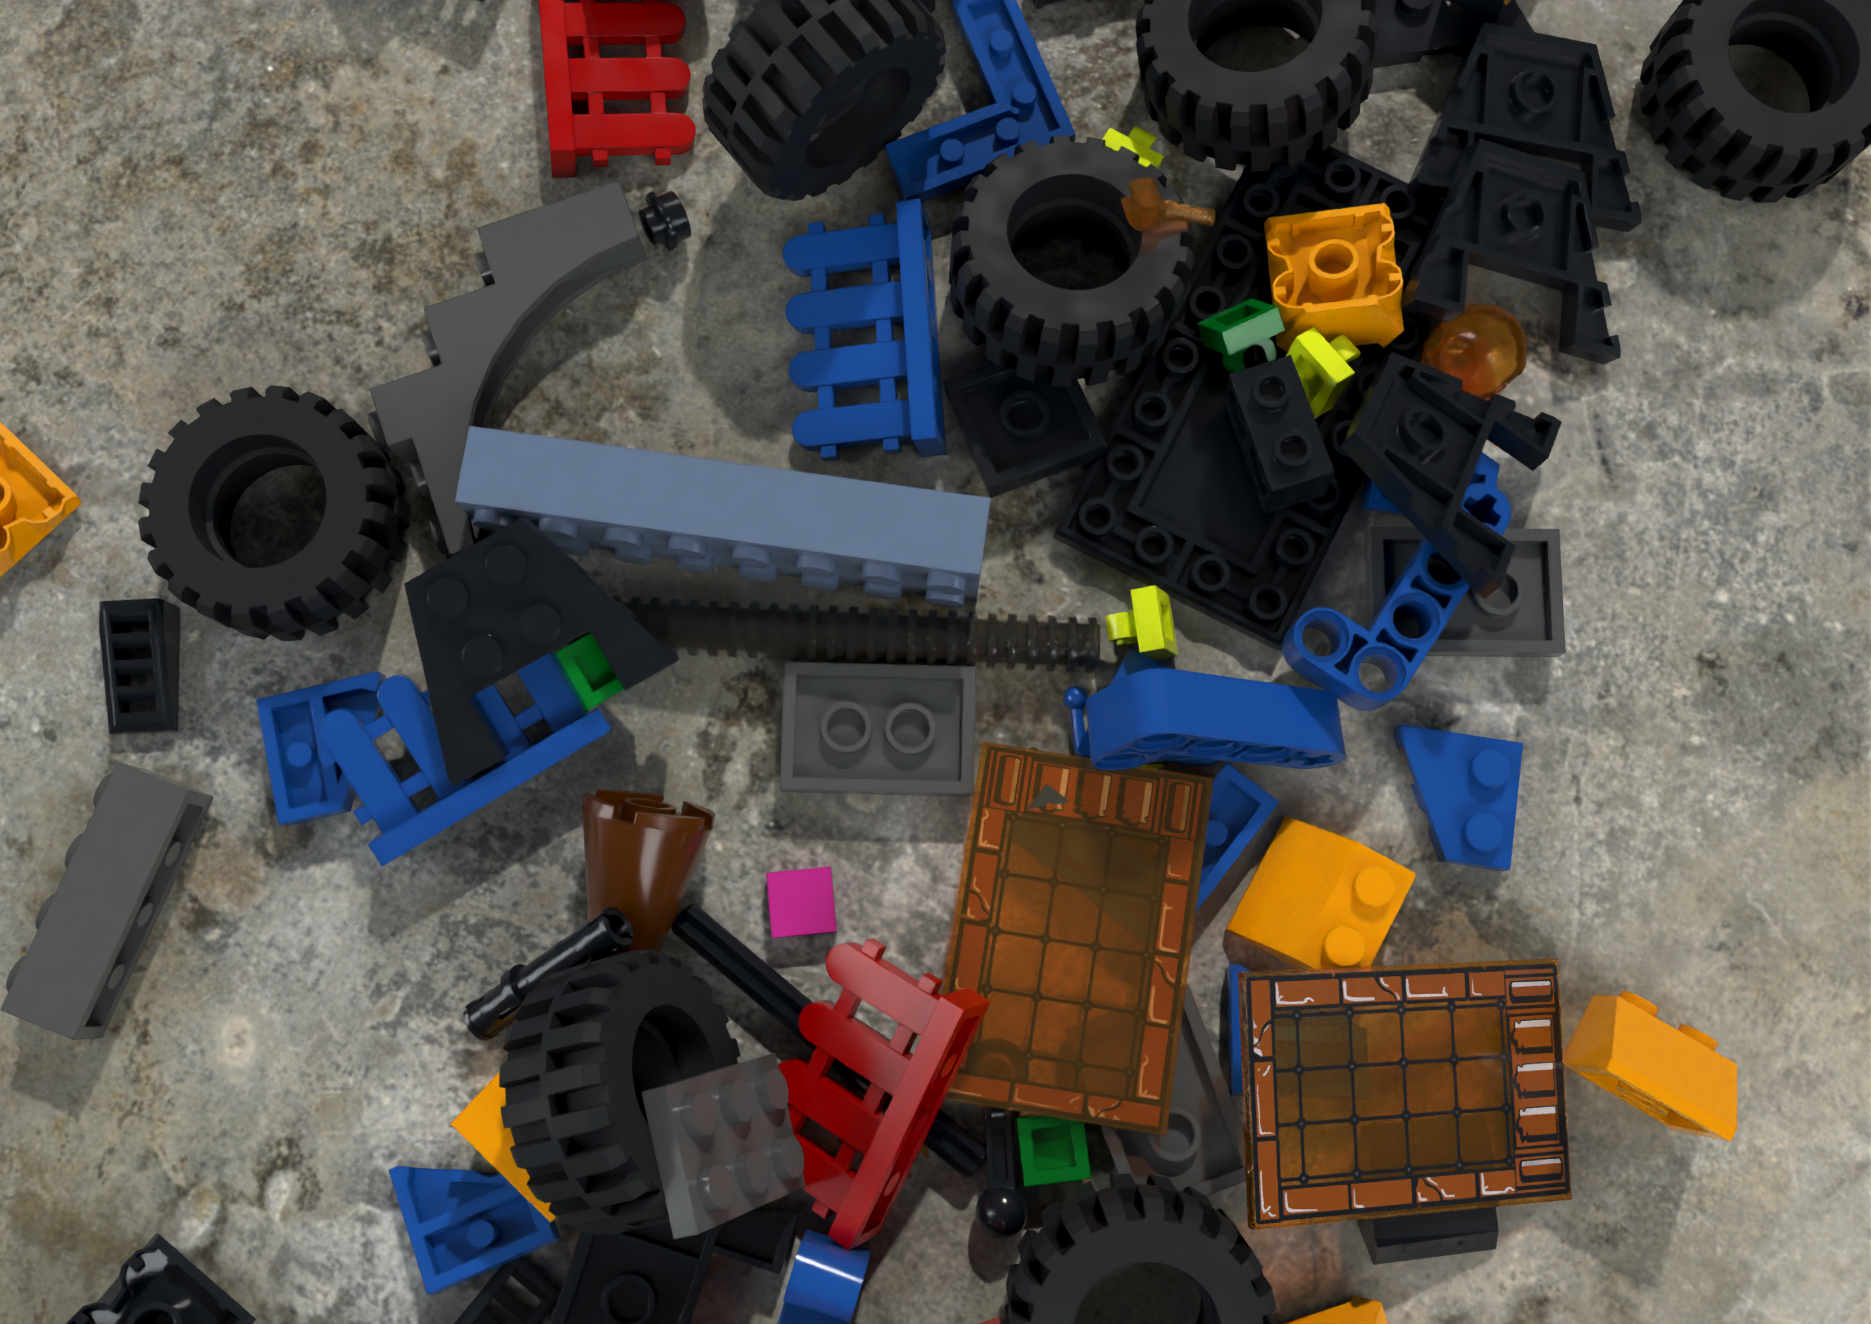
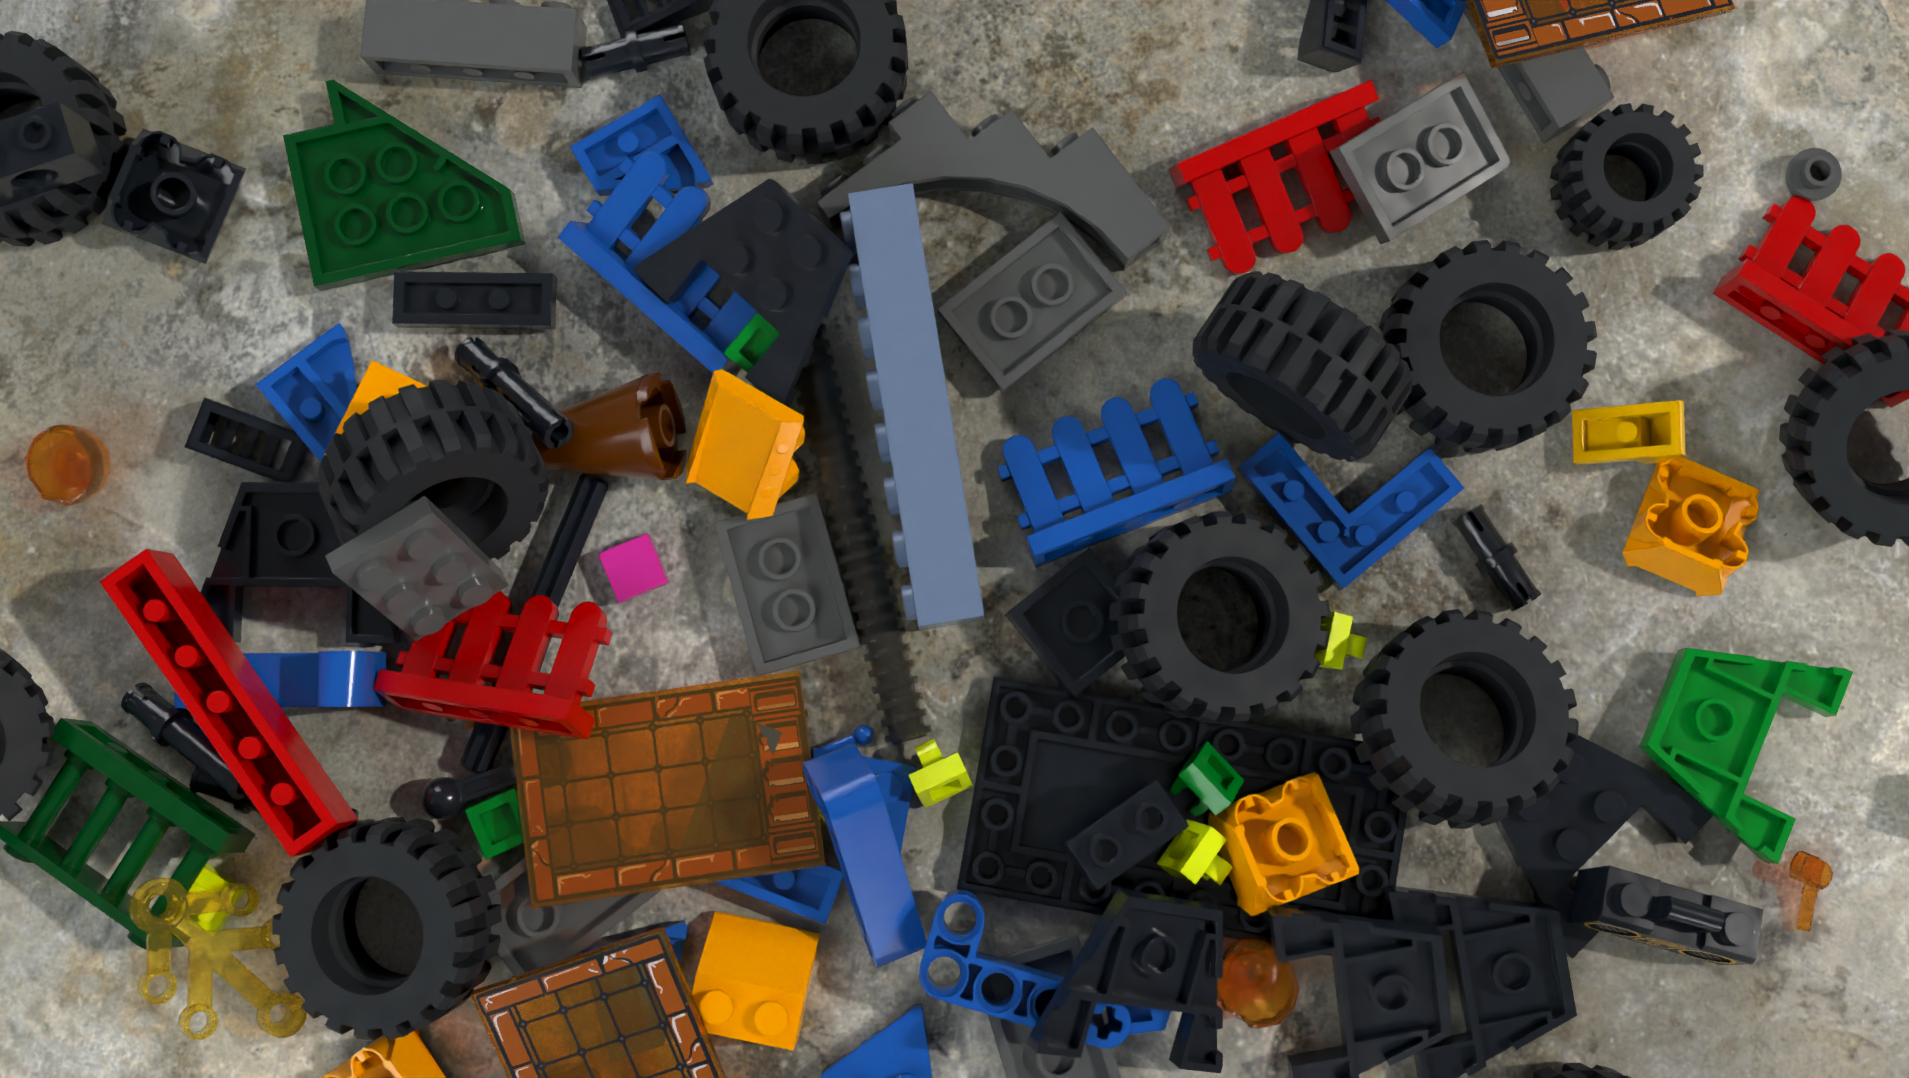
camera: 75 degrees right, 5 degrees up
black plate [639,191,691,251] -> none
clear orange hand [1121,178,1215,231] -> none
none -> dark green wing [283,80,525,291]
none -> black plate [392,271,557,329]
none -> black pin [581,22,691,80]
none -> light orange slope [686,369,805,520]
none -> dark grey plate [937,211,1127,393]

